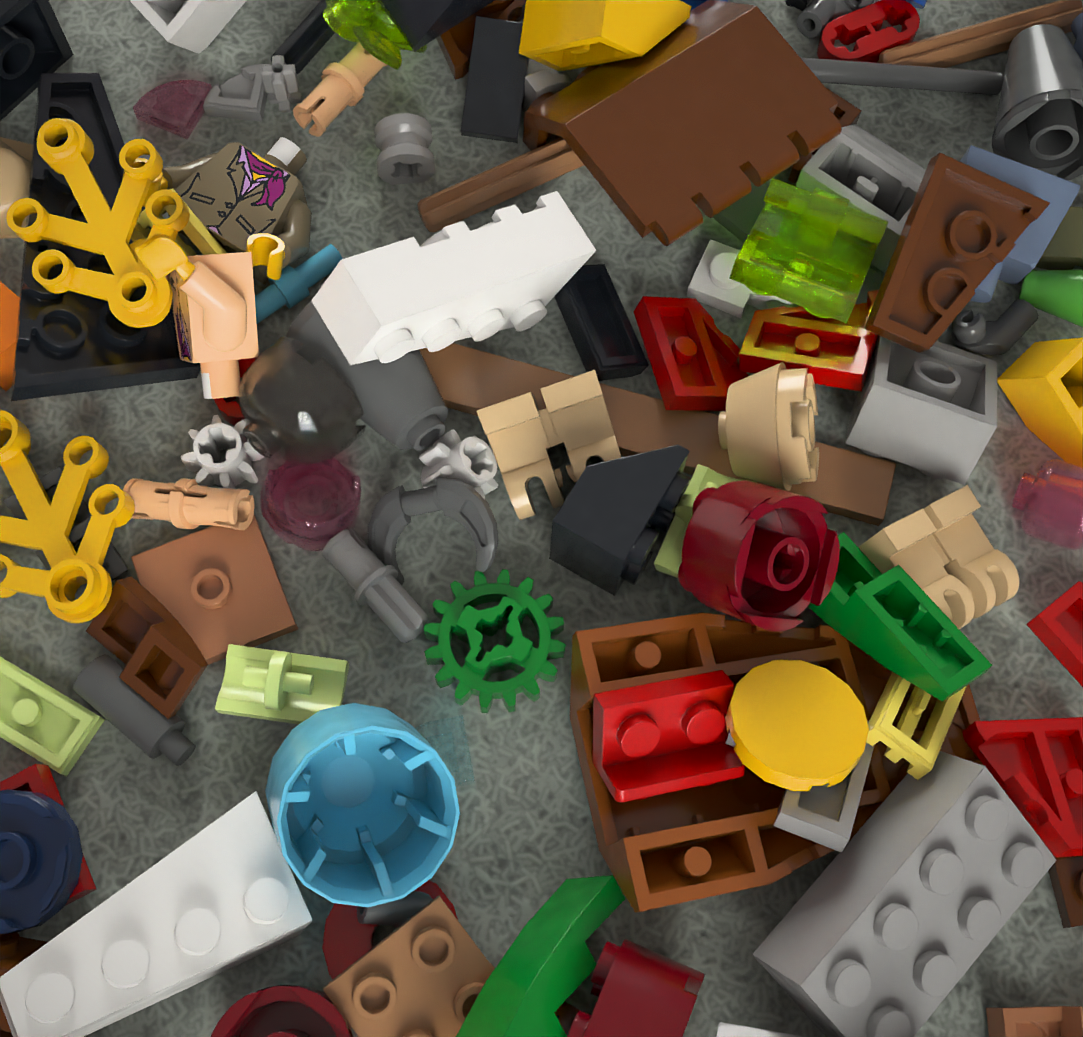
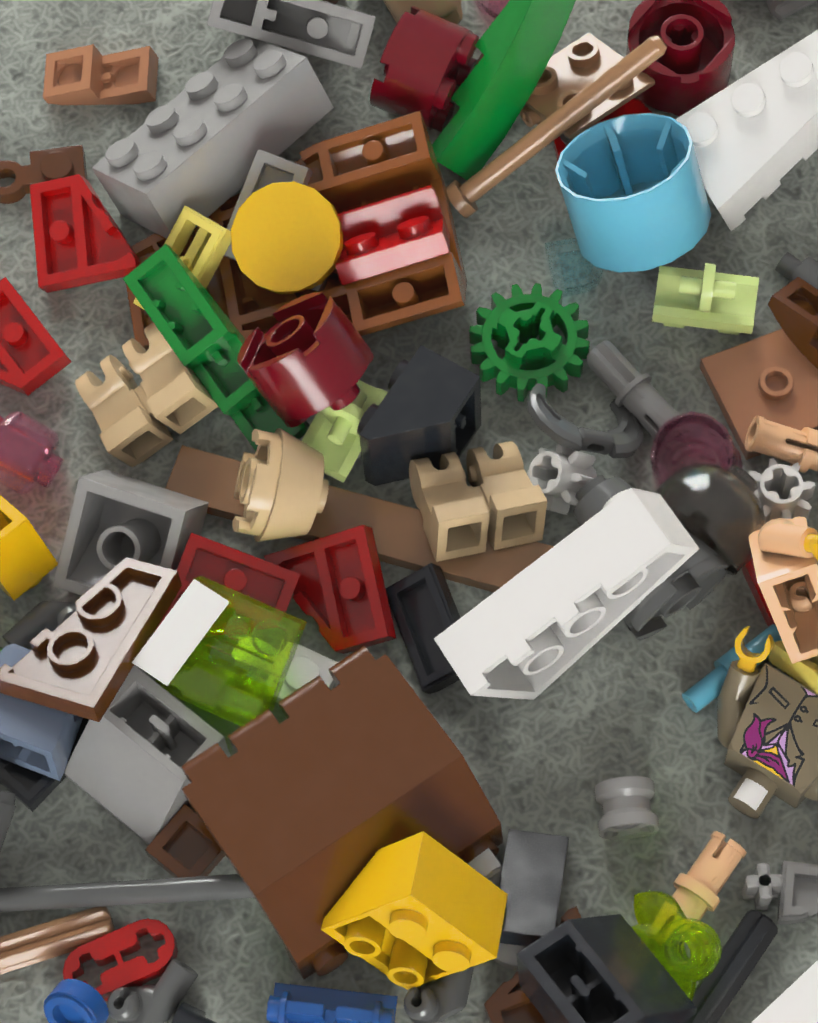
camera: 170 degrees left, 5 degrees down
medium nougat axle [417,137,584,232] -> none
none -> white sticker [132,579,229,686]
none -> medium nougat bar [446,35,667,218]

